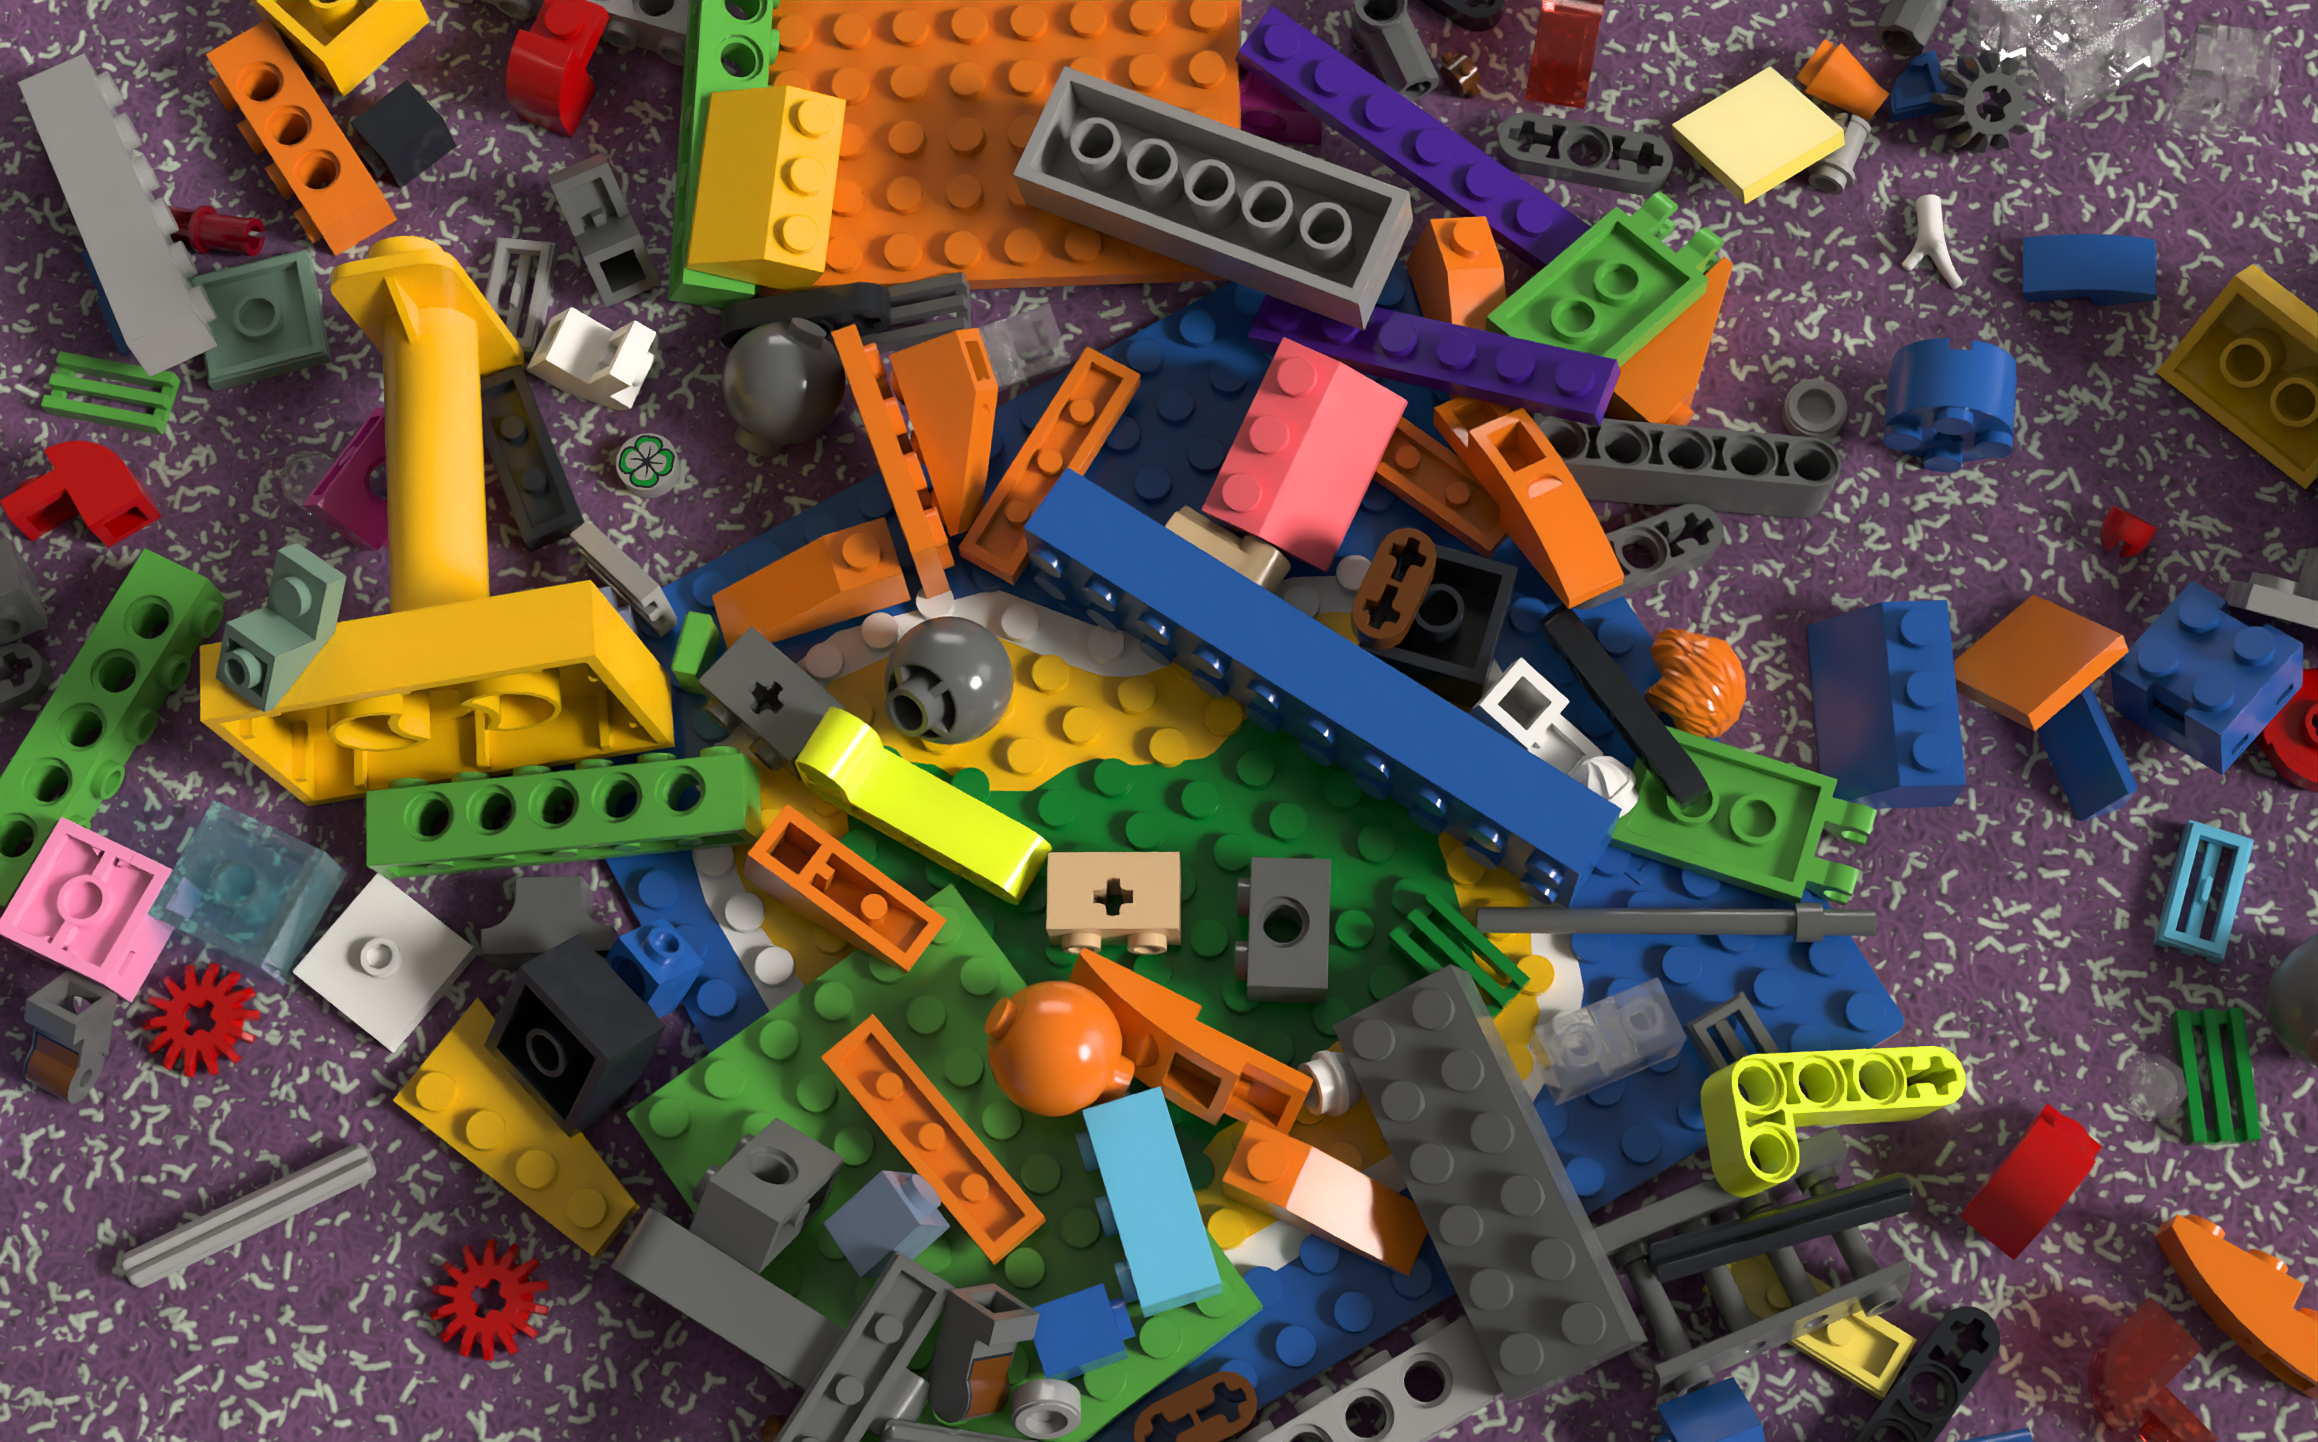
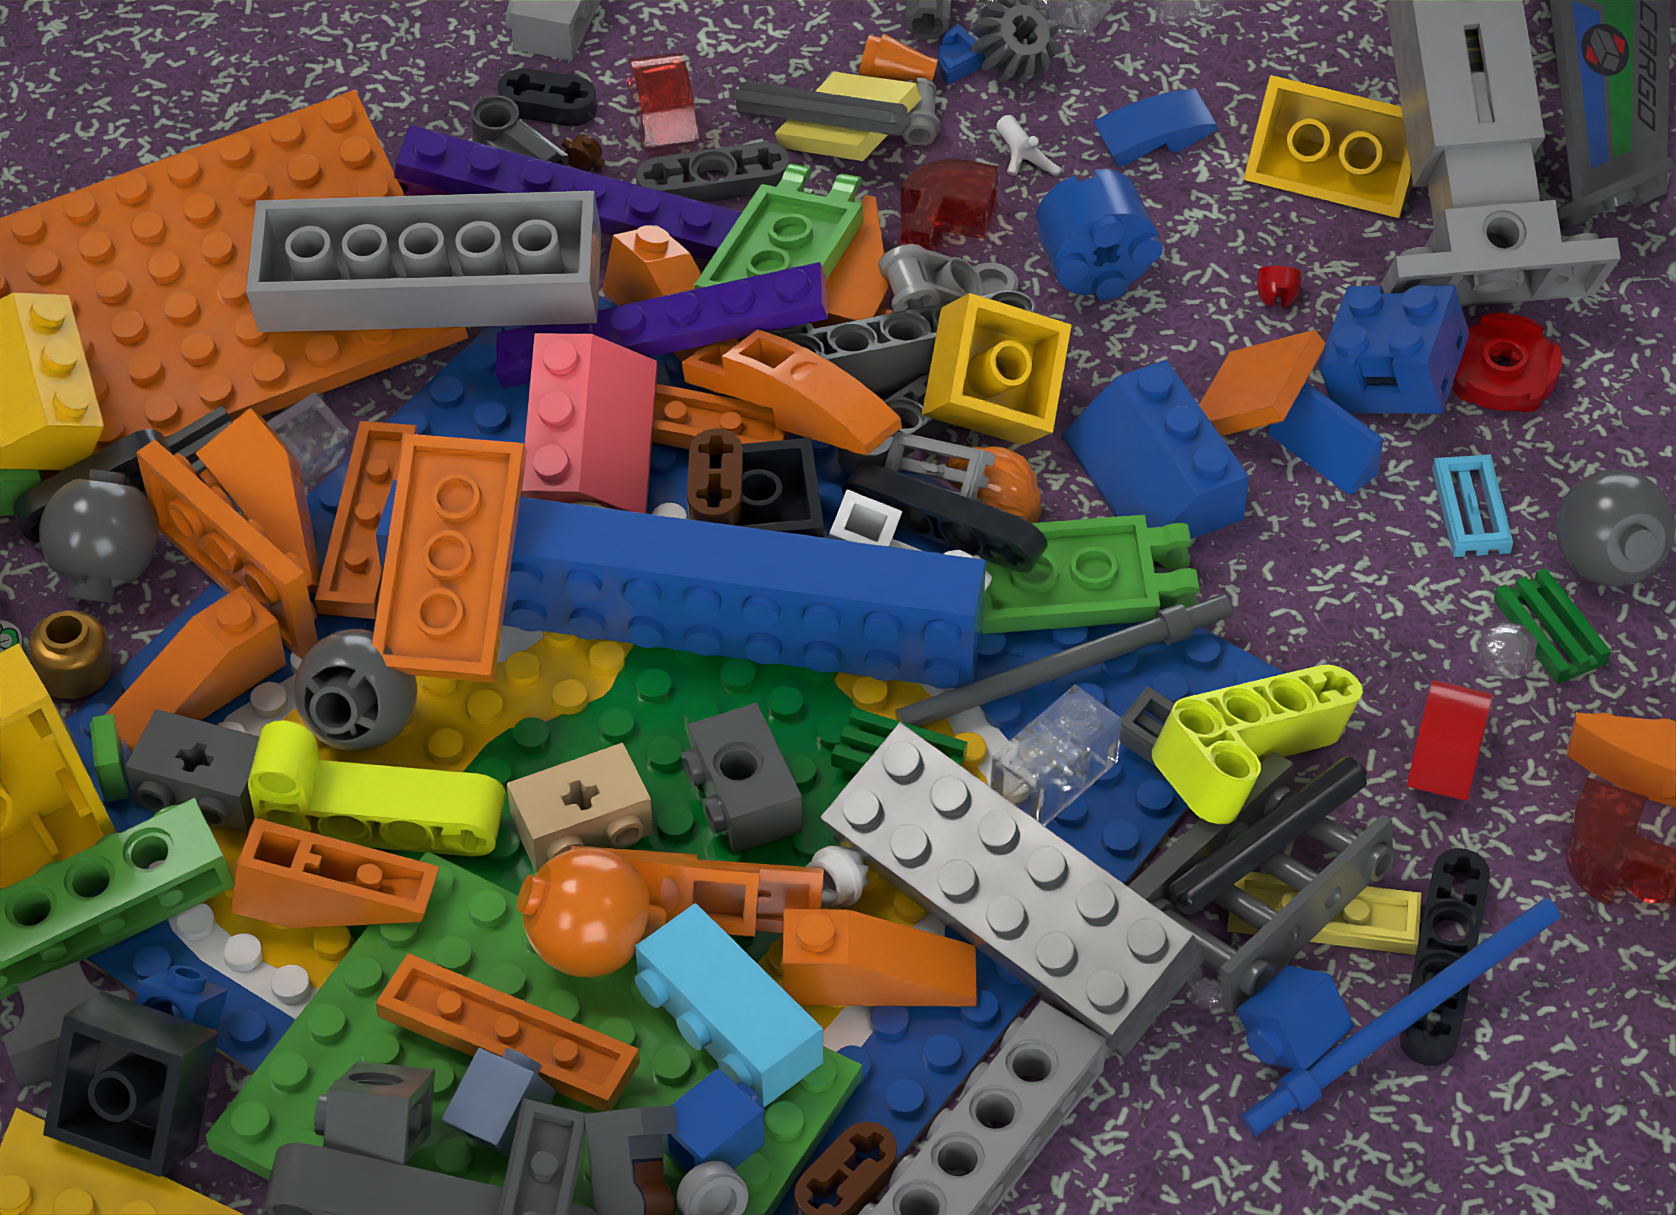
camera: 30 degrees left, 20 degrees down
none -> pearl gold head [28,610,113,699]
none -> orange plate [372,434,527,682]
none -> dark grey axle [732,81,911,136]
none -> light grey piece [878,244,985,313]
none -> light grey tile [884,432,996,503]
none -> clear red brick [901,159,999,252]
none -> yellow brick [922,293,1072,445]

